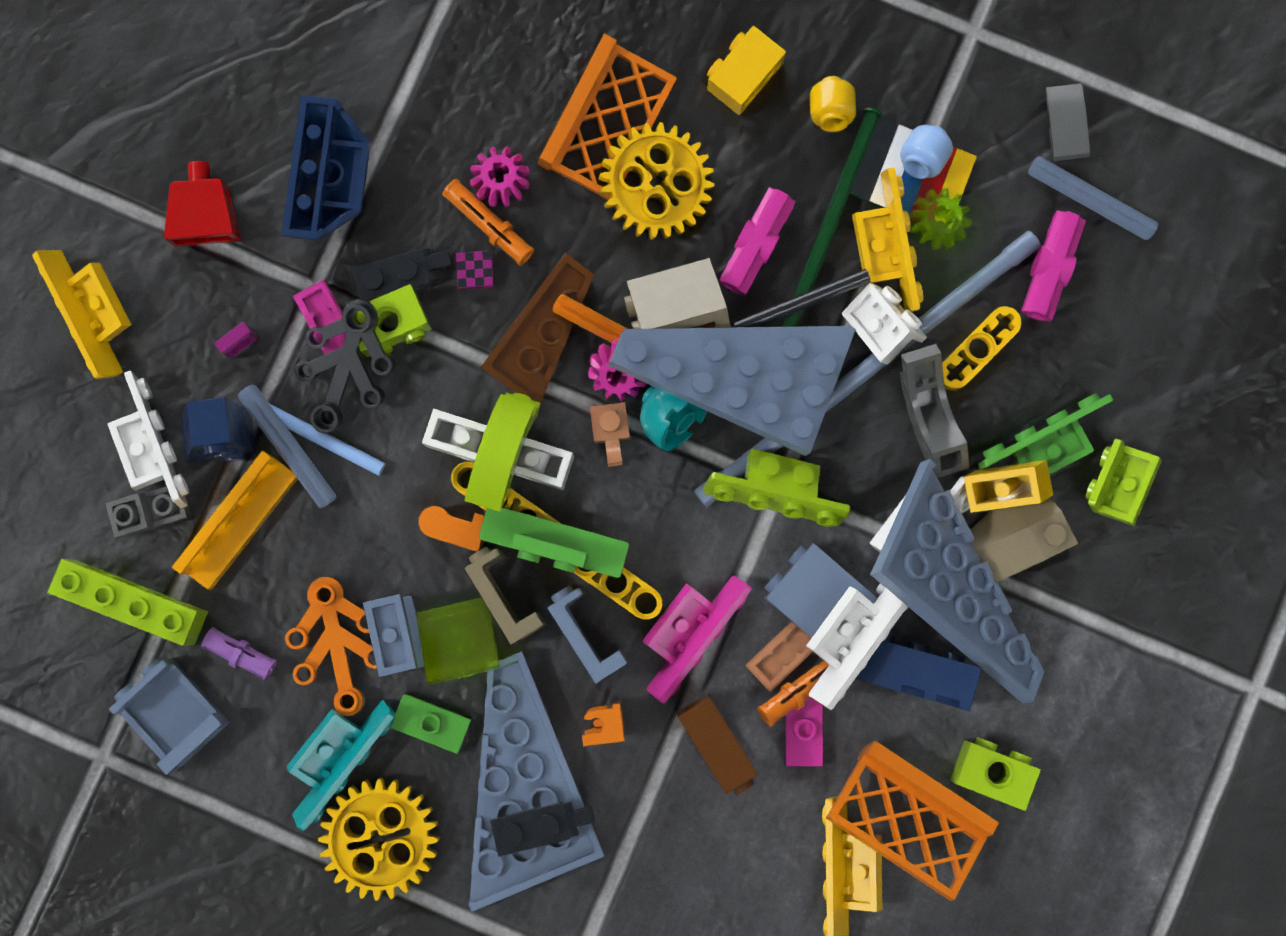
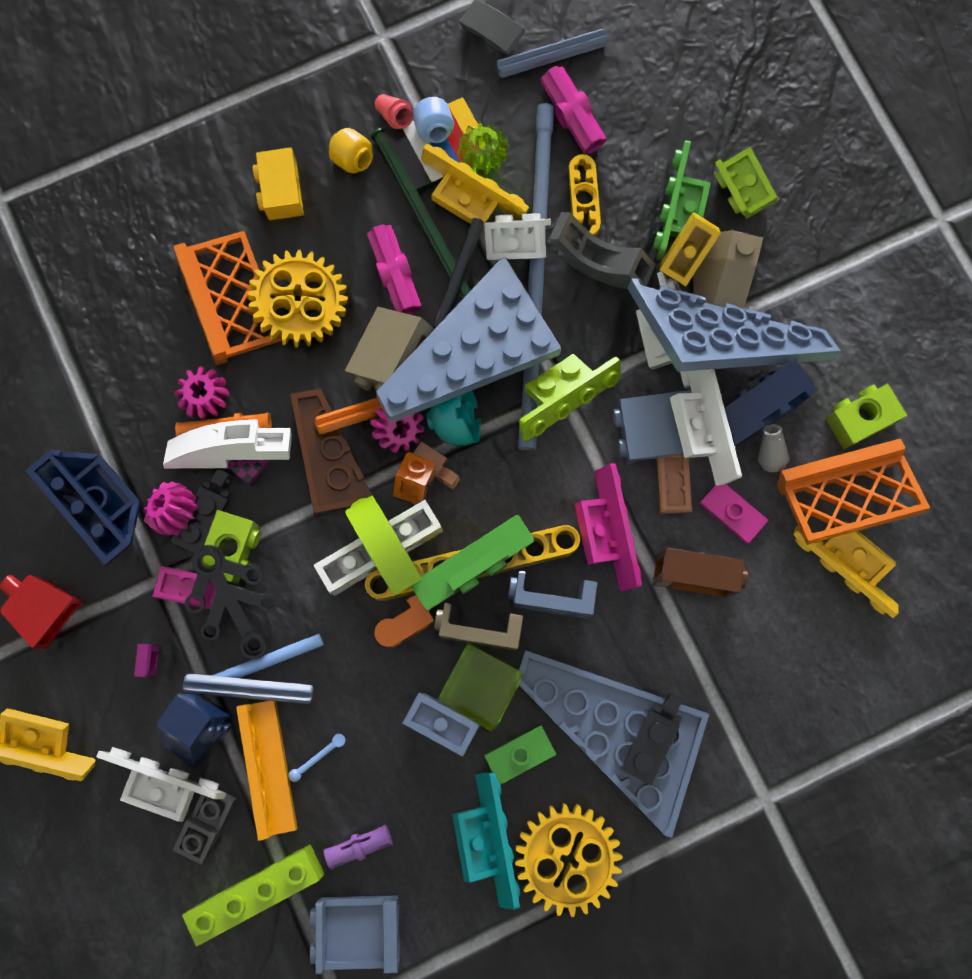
camera: 50 degrees left, 5 degrees down
orange plant [285,577,377,716] -> none
orange hinge [582,700,625,746] -> none
orange pin [757,660,829,727] -> none
none -> dark pink gear [143,481,198,536]
none -> white slope [163,420,292,469]
none -> light blue hinge [288,734,346,782]
none -> coral cone [375,94,413,129]
none -> orange bracket [393,452,436,505]
none -> light grey cone [758,424,790,472]

